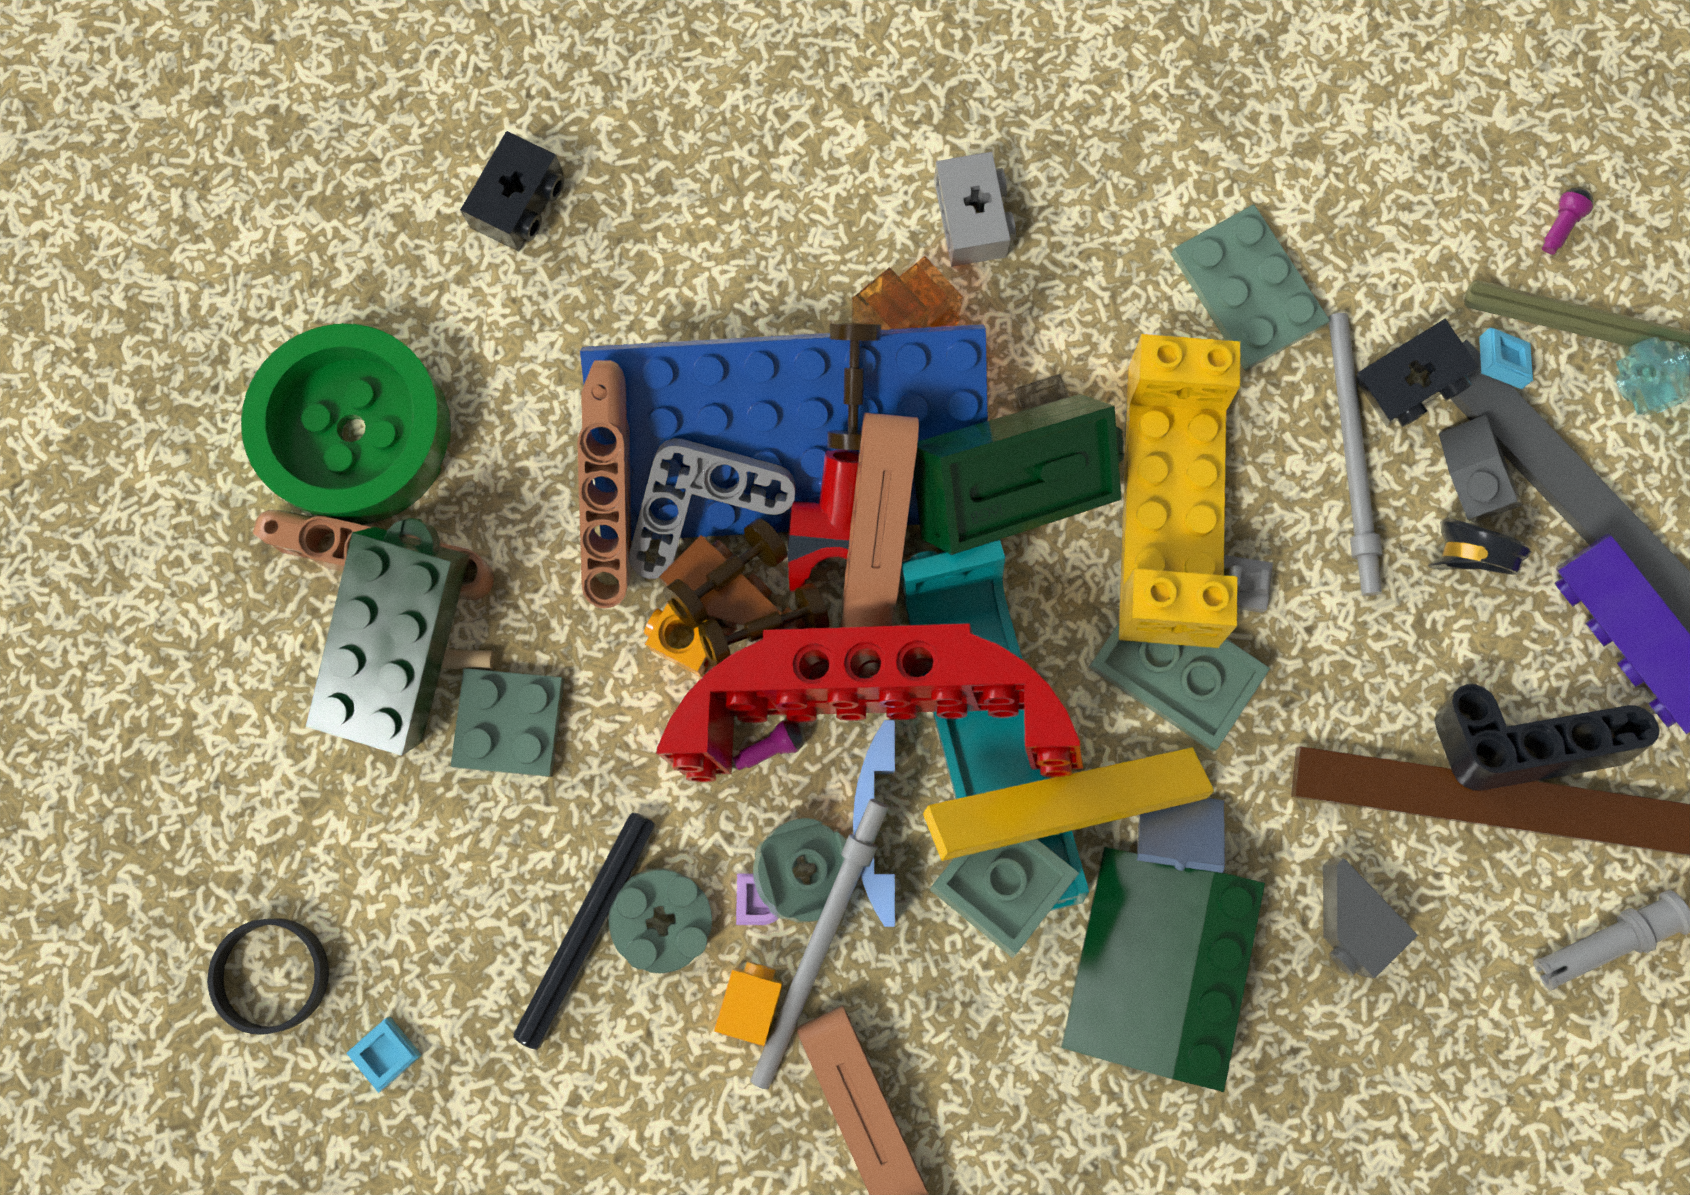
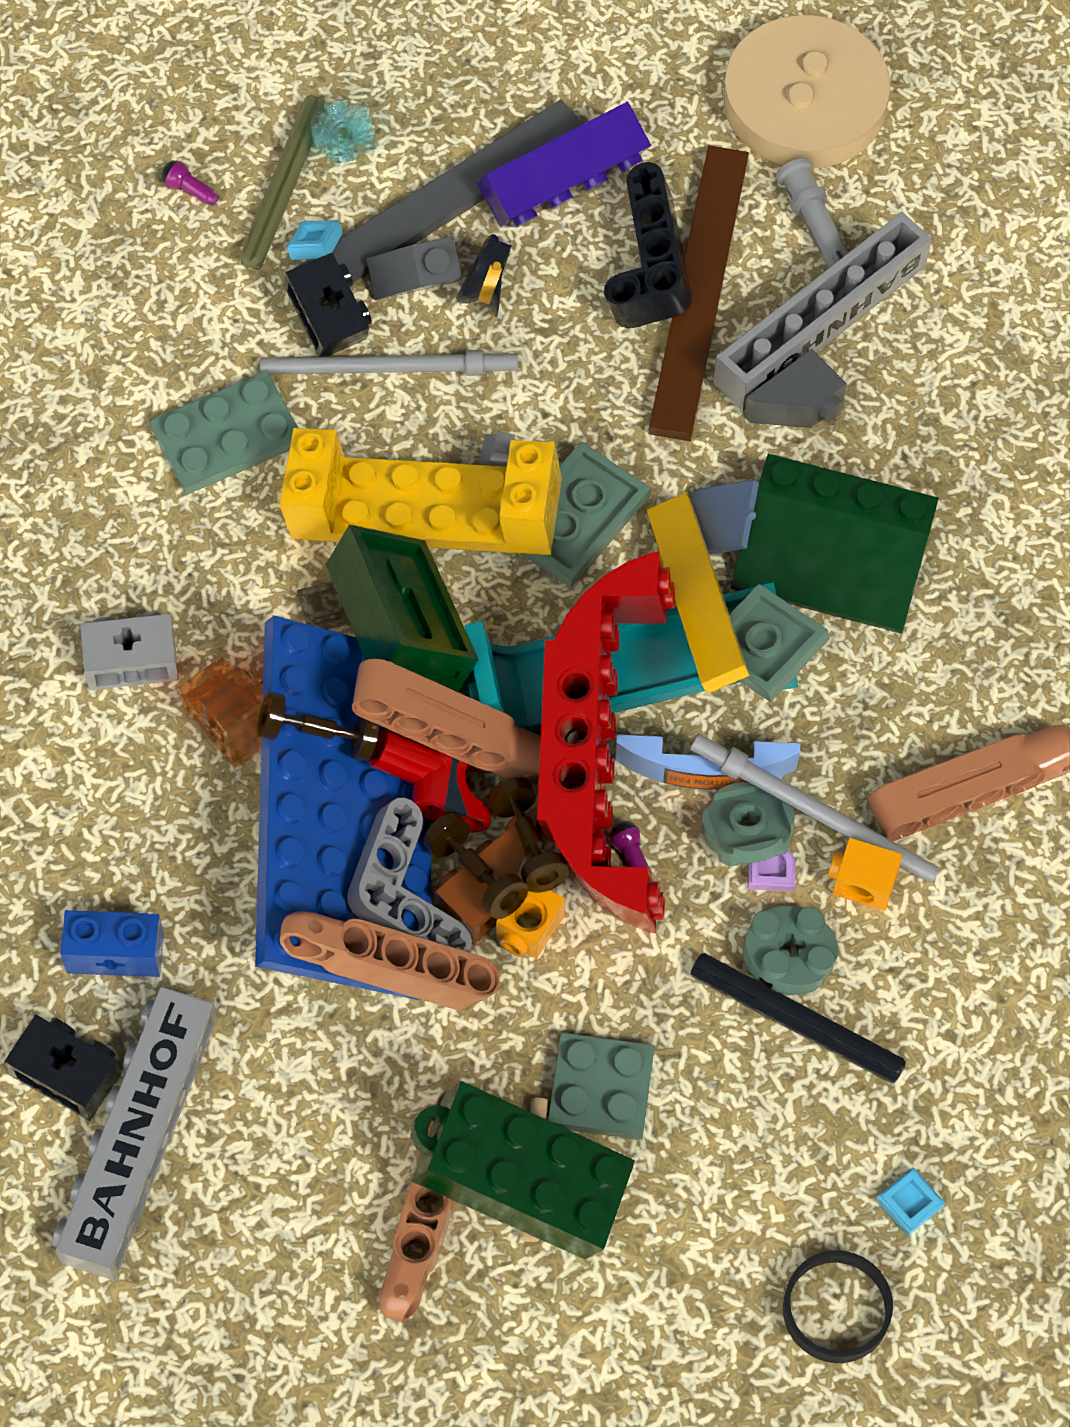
camera: 90 degrees left, 15 degrees down
green brick [241,323,451,525] -> none
none -> light grey brick [52,987,218,1281]
none -> blue brick [60,910,164,977]
none -> light grey brick [713,212,932,411]

